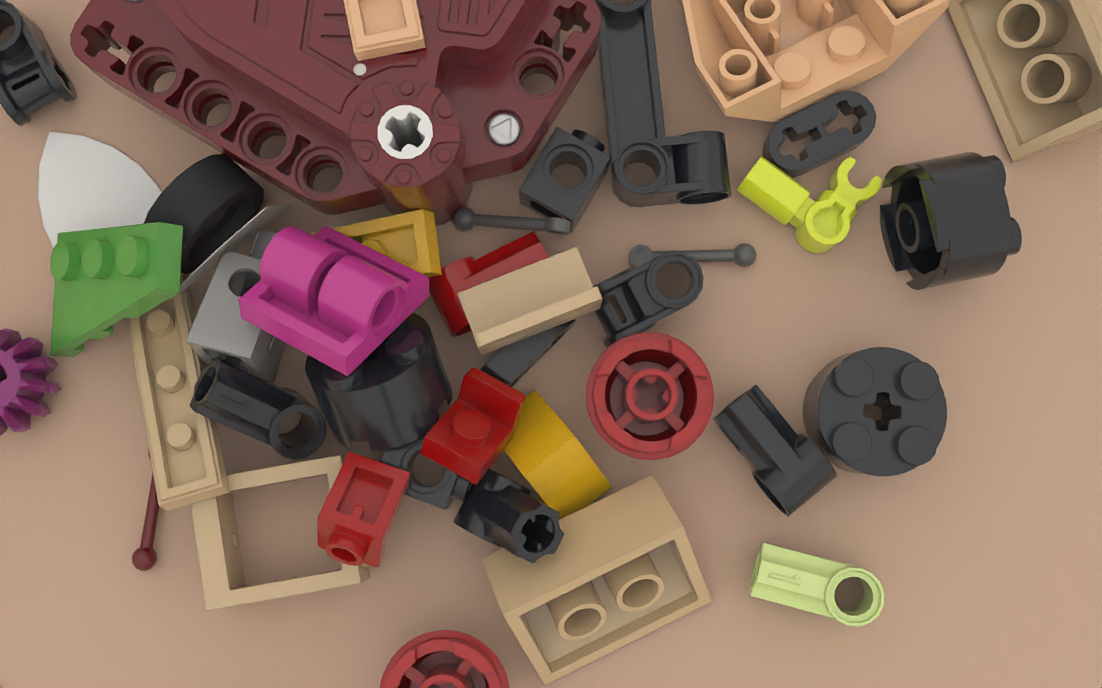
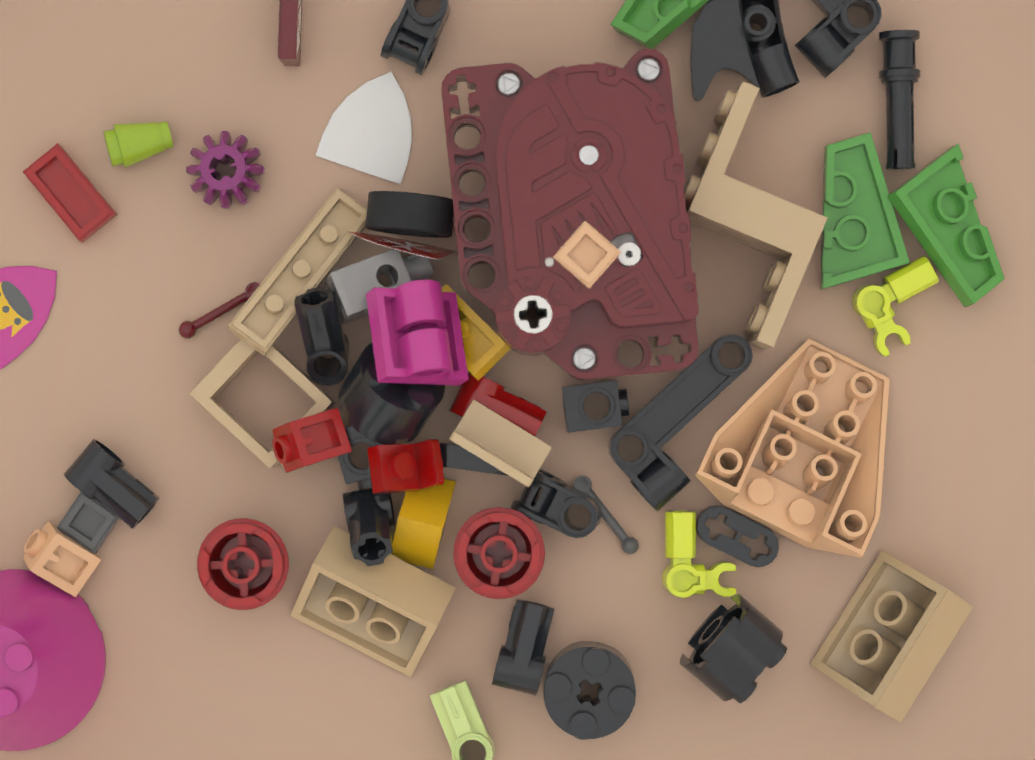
camera: 50 degrees right, 5 degrees up
bright green wing [50,222,183,357] -> none
dark grey hinge [453,207,571,235] -> none

